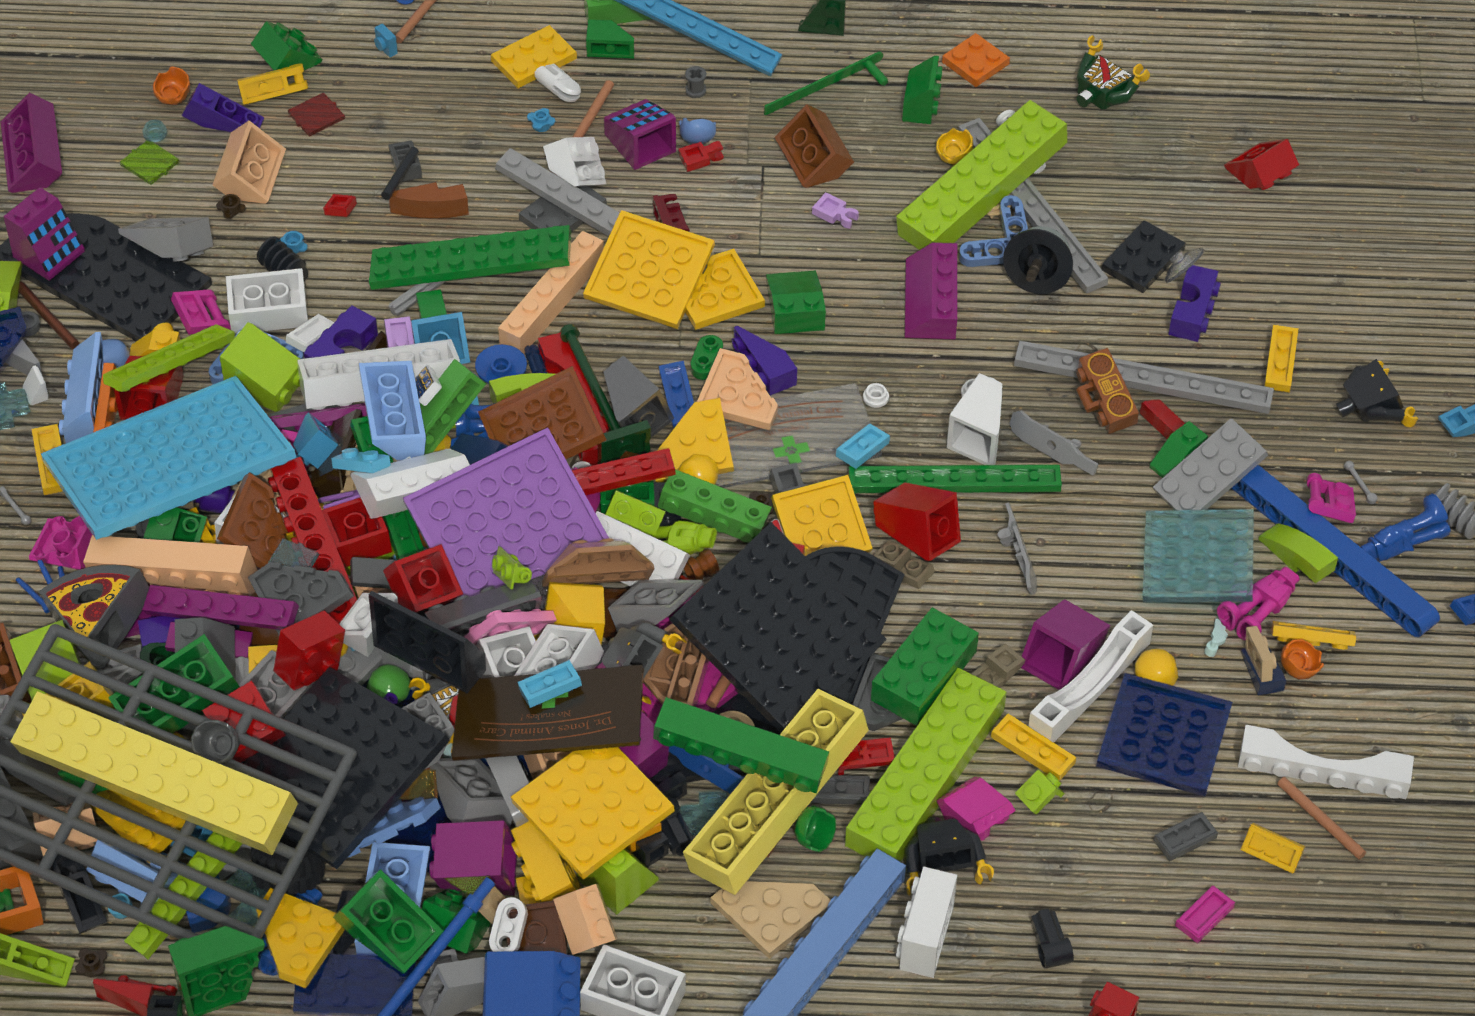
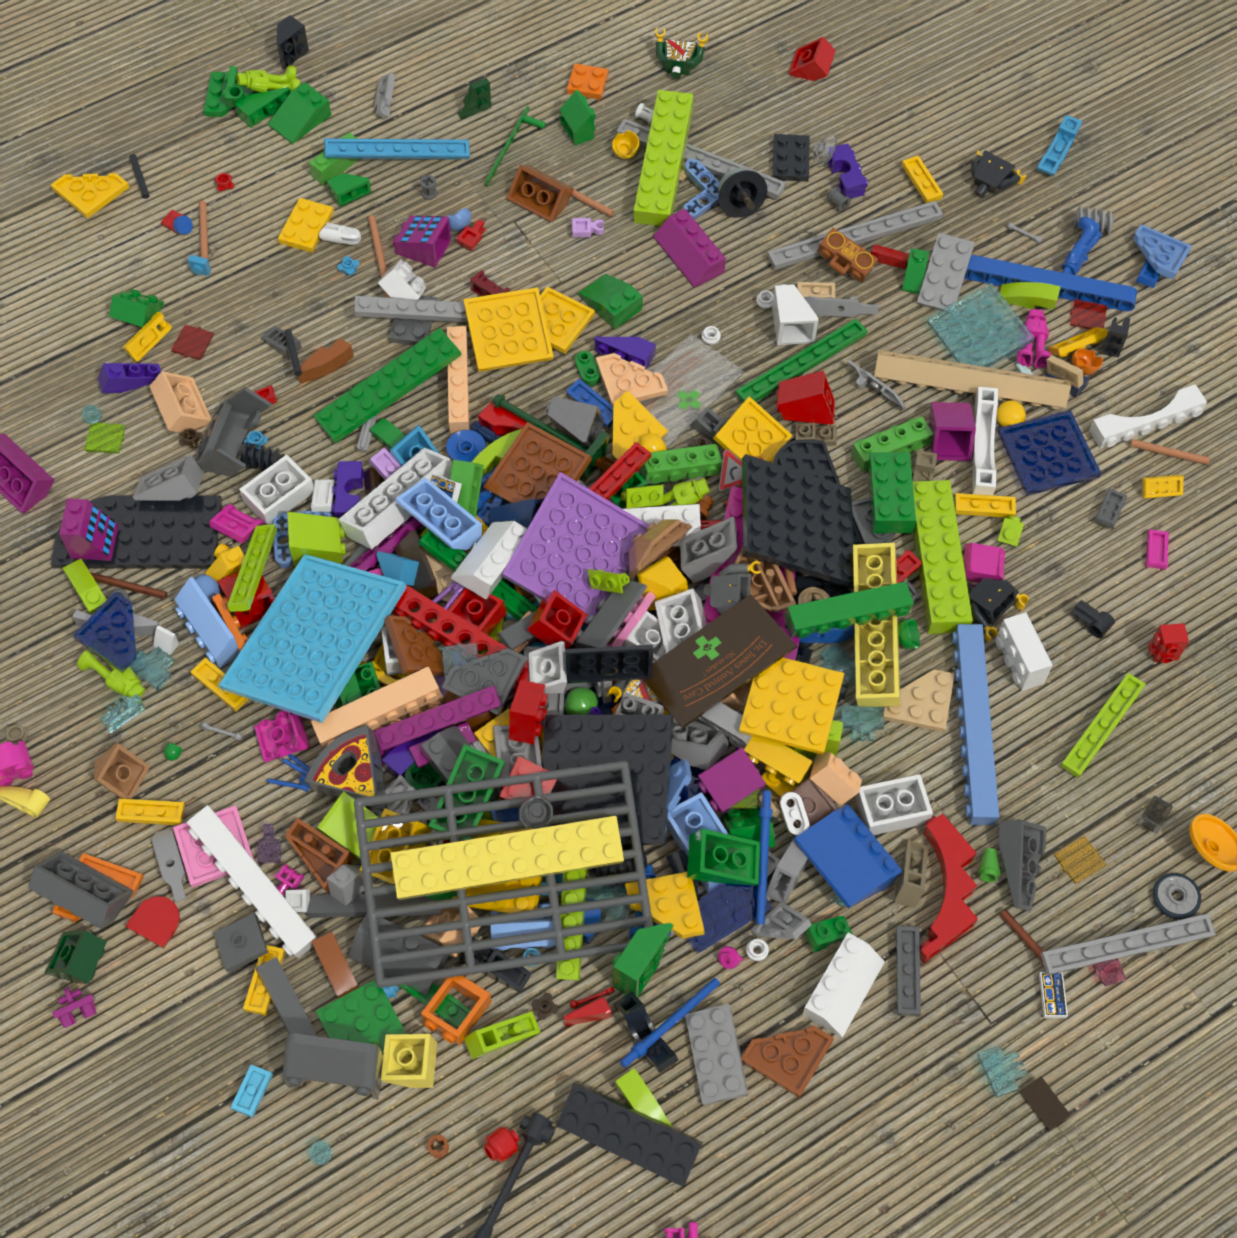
camera: 35 degrees left, 10 degrees up
orange hair [153,66,190,105] -> none
medium azure plate [331,448,391,473] -> none
medium azure plate [517,660,582,708] -> none
medium azure plate [836,424,890,469] -> none
dark pink plate [1306,473,1356,523] -> none
none -> dark grey windscreen [194,387,272,476]
none -> nougat bar [571,190,614,217]
none -> tan plate [797,282,836,299]
none -> dark grey bush [827,187,851,211]
none -> clear light blue hinge [841,706,884,742]
none -> bright green brick [851,416,933,472]
none -> tan brick [874,350,1071,409]
none -> clear red piece [1070,299,1107,330]
none -> black hinge [1100,317,1130,358]

